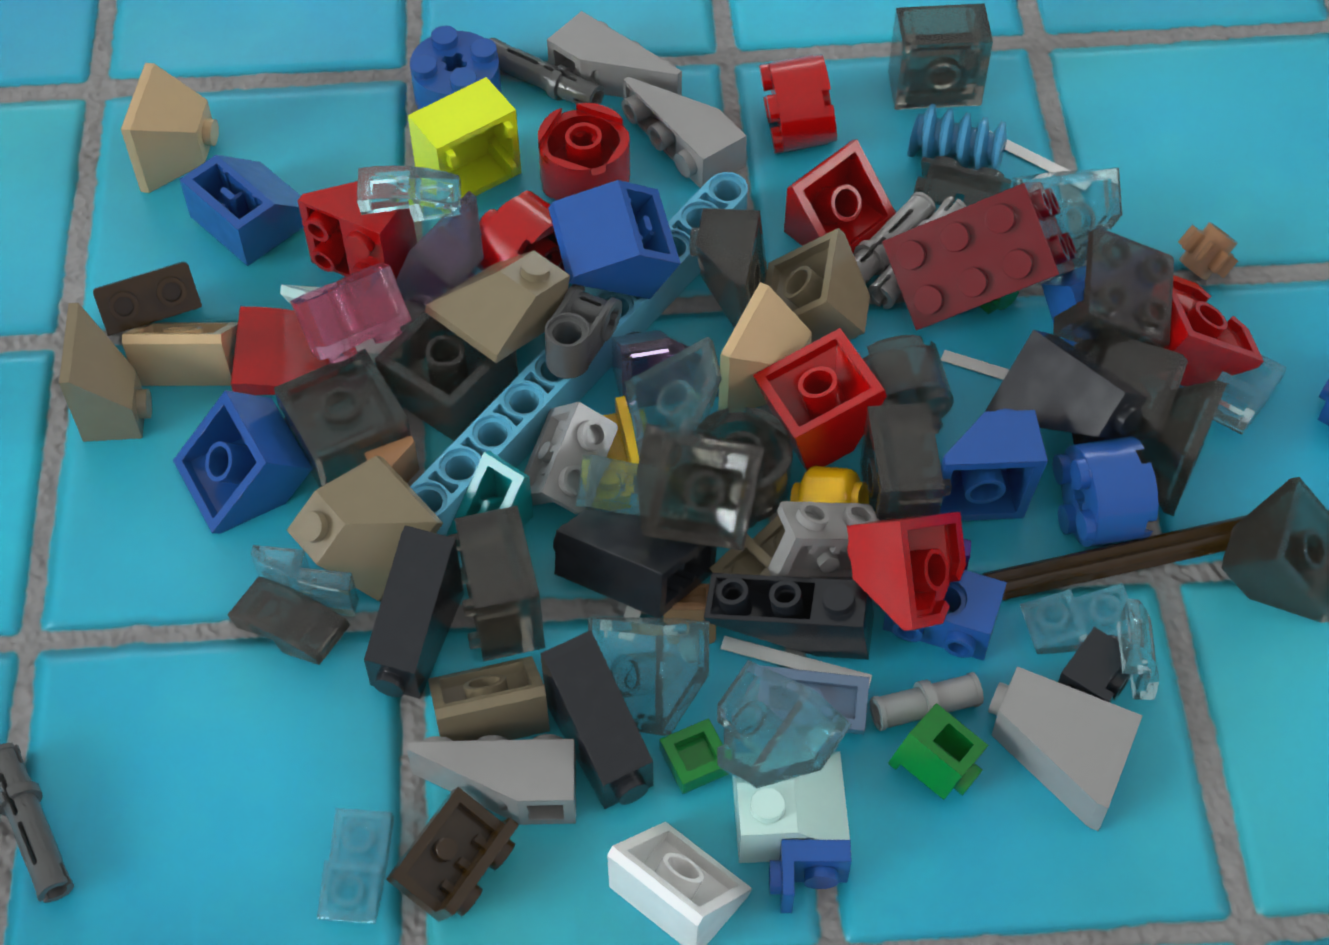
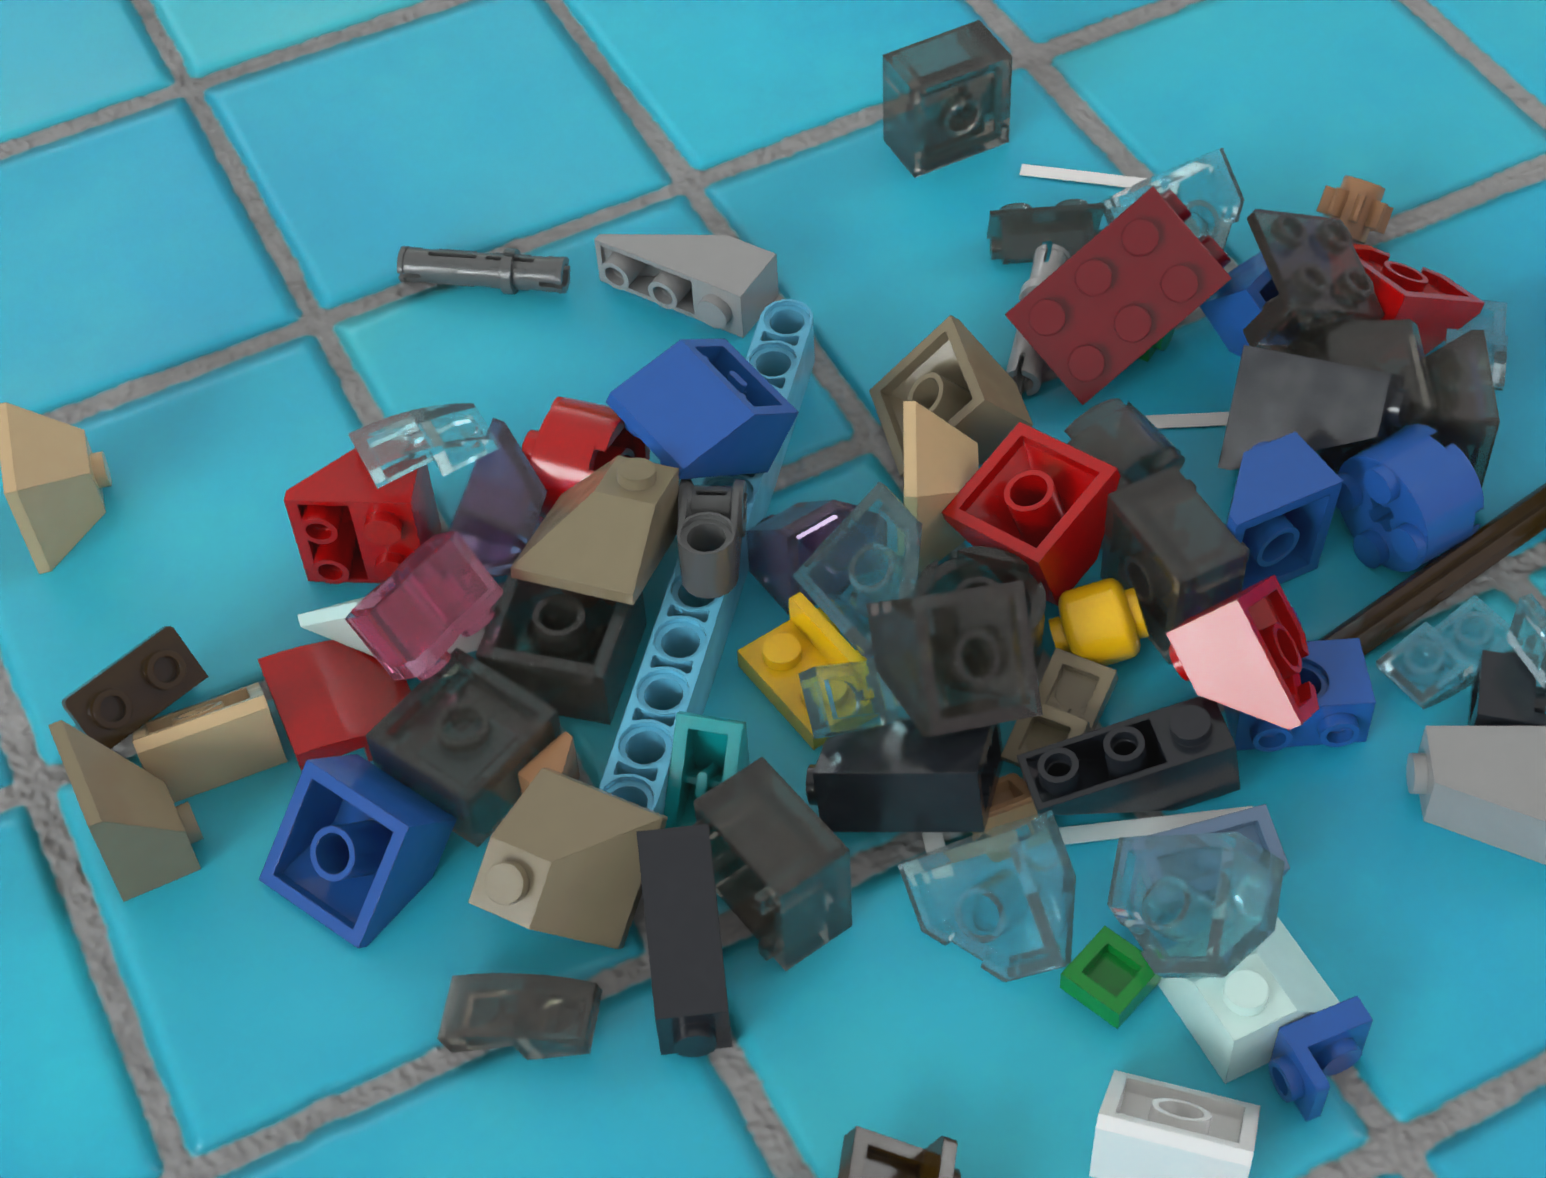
camera: 20 degrees left, 5 degrees down
blue slope [179,155,303,266] -> none
clear light blue slope [251,545,359,617] -> none
neon yellow container [407,77,522,212] -> none
light grey slope [407,734,576,825] -> none
blue brick [410,25,502,109] -> none
dark tan slope [428,656,550,741] -> none
light grey bracket [524,402,618,514] -> none
red brick [538,102,630,200] -> none
black slope [541,630,654,809] -> none
light grey slope [547,11,682,98] -> none
clear smoke slope [690,208,767,328] -> none
red brick [759,54,837,154] -> none
light grey bracket [768,501,879,580] -> none
red slope [784,139,896,254] -> none
light grey pin [854,192,936,284] -> none
light grey pin [870,672,984,731] -> none
green brick [888,703,989,800] -> none
dark azure piece [907,103,1007,179] -> none

